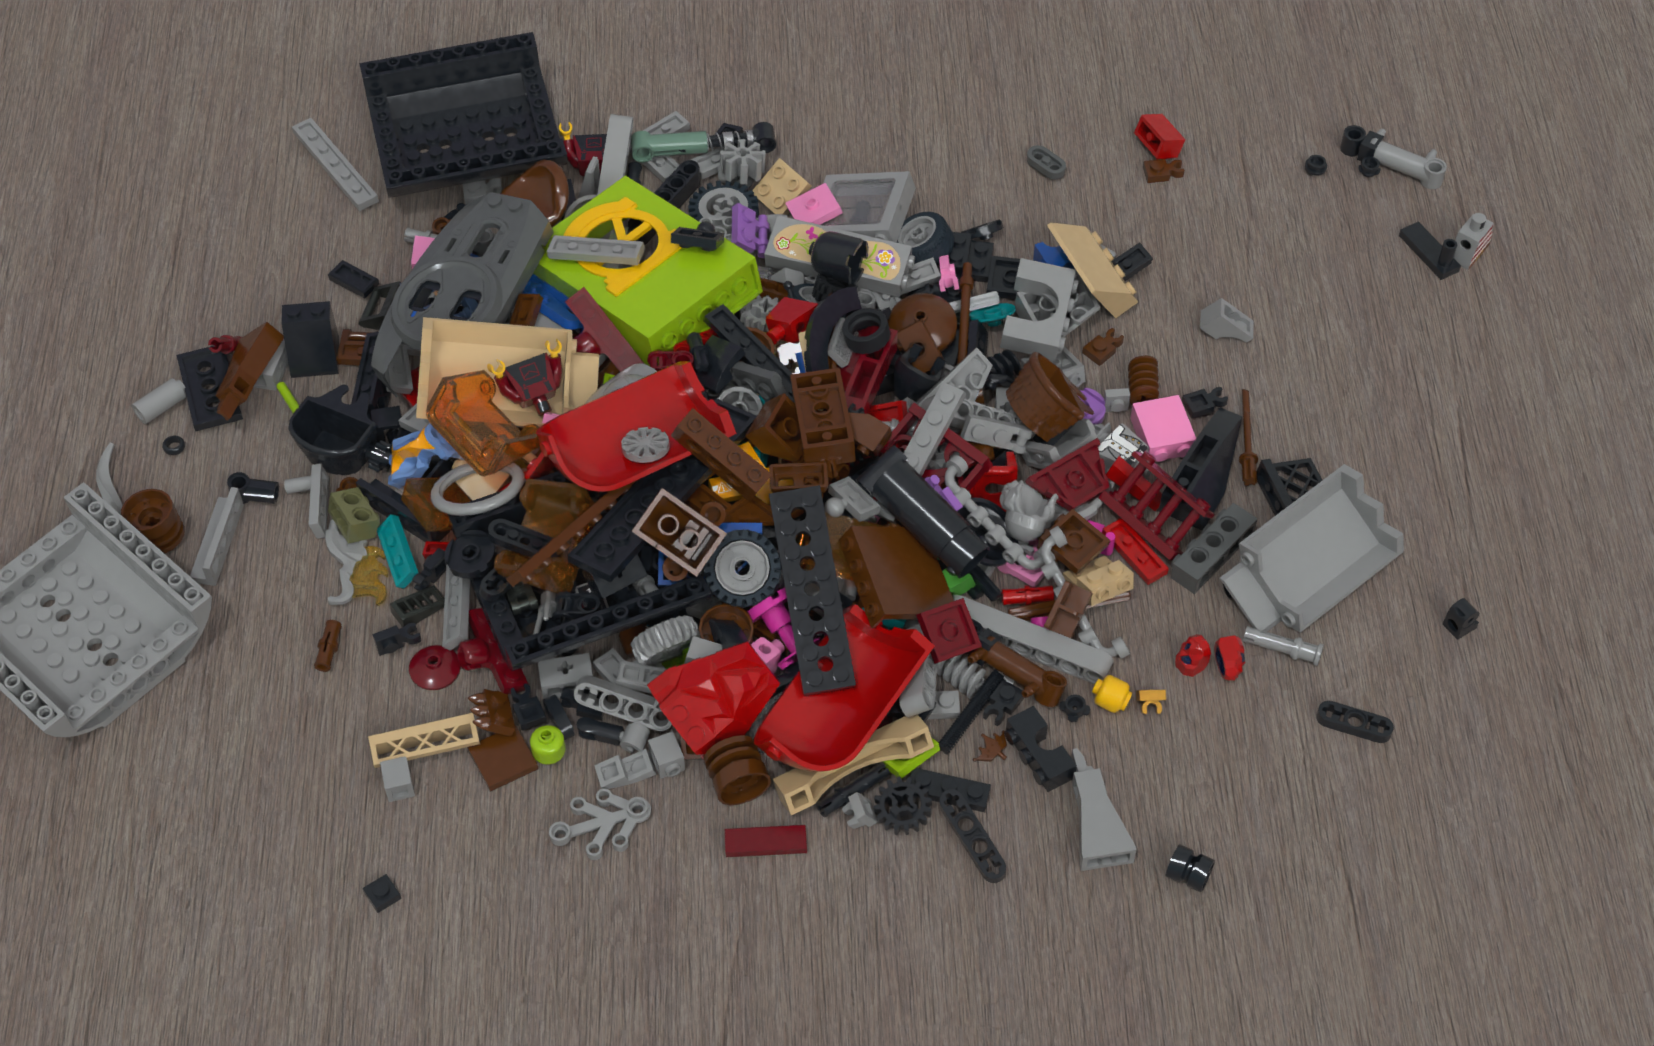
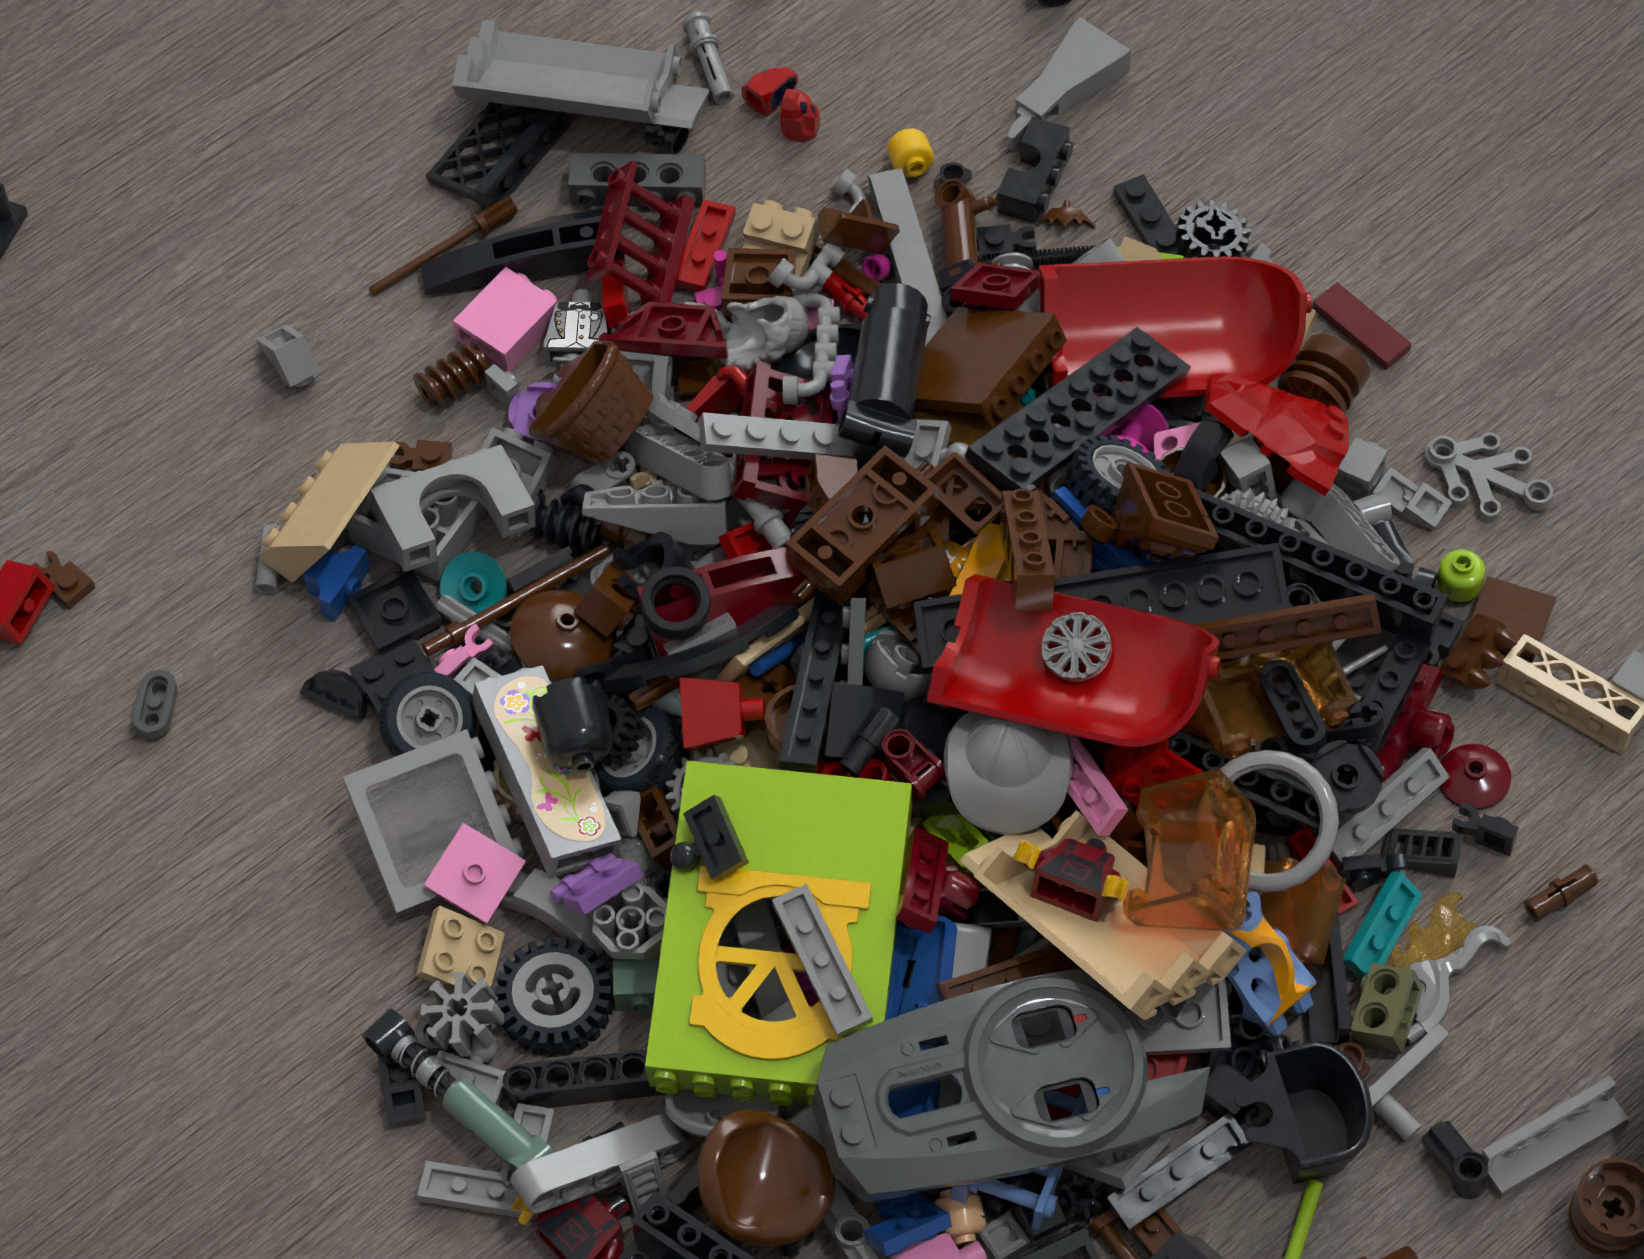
camera: 125 degrees left, 5 degrees up
black beam [940,789,1006,883] -> none
black plate [1112,242,1153,281] -> none
pearl gold tile [1136,690,1166,714] -> none
black plate [1182,387,1228,419] -> none

